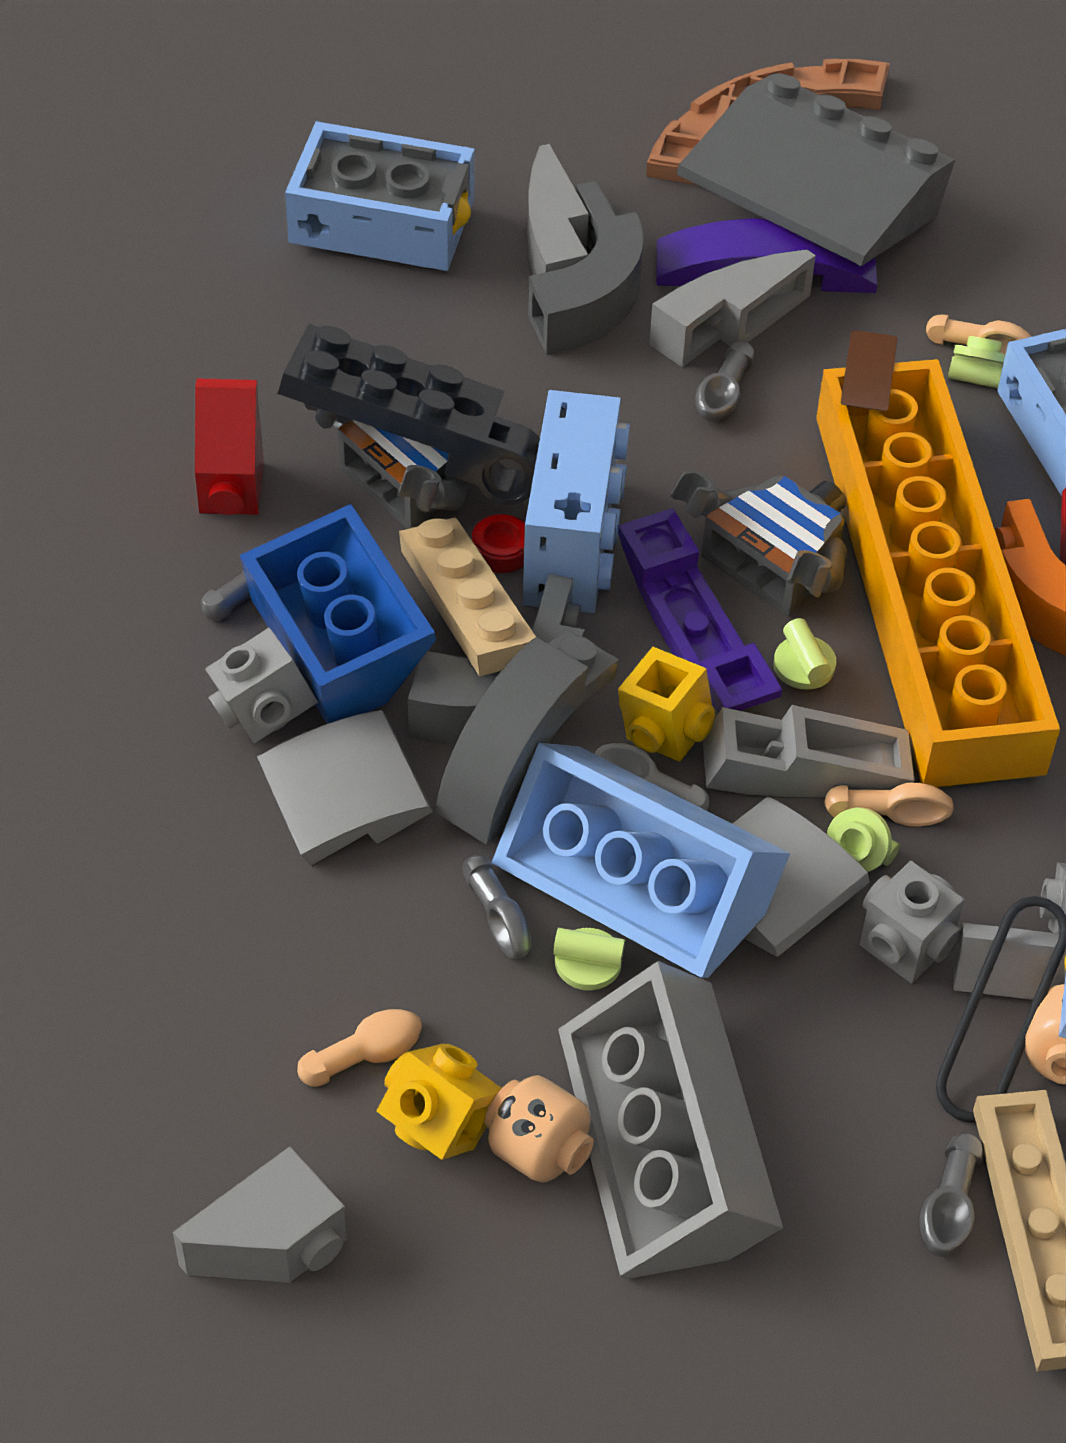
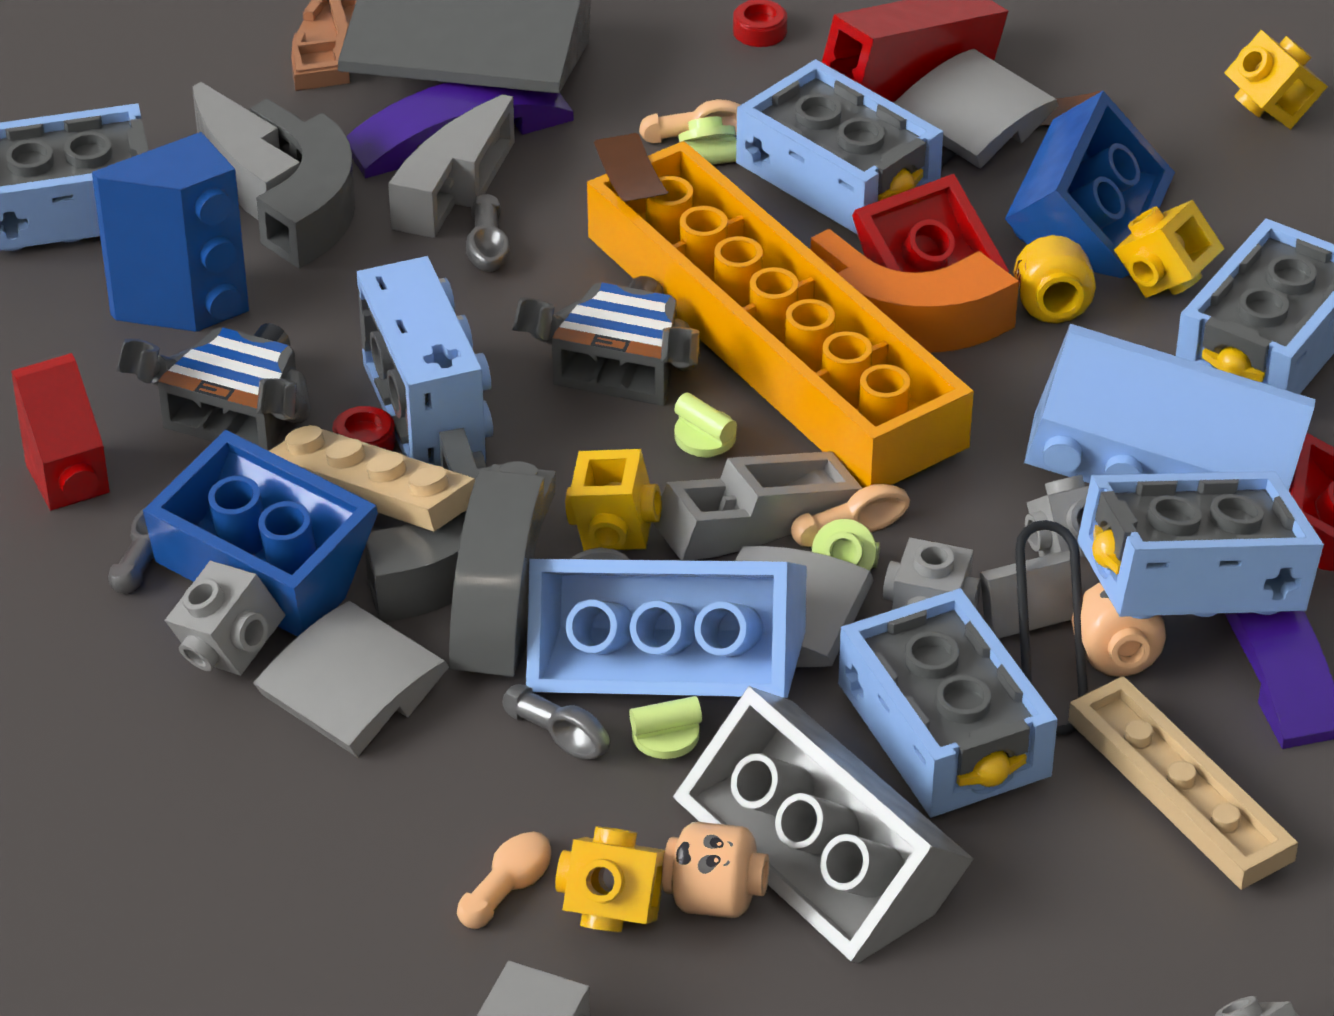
camera: 25 degrees left, 10 degrees down
black hinge [277,324,540,505] -> none
dark purple slope [618,508,782,712] -> none
flat silver piece [919,1133,983,1257] -> none
none -> blue slope [92,132,249,332]
none -> piece [838,588,1057,818]

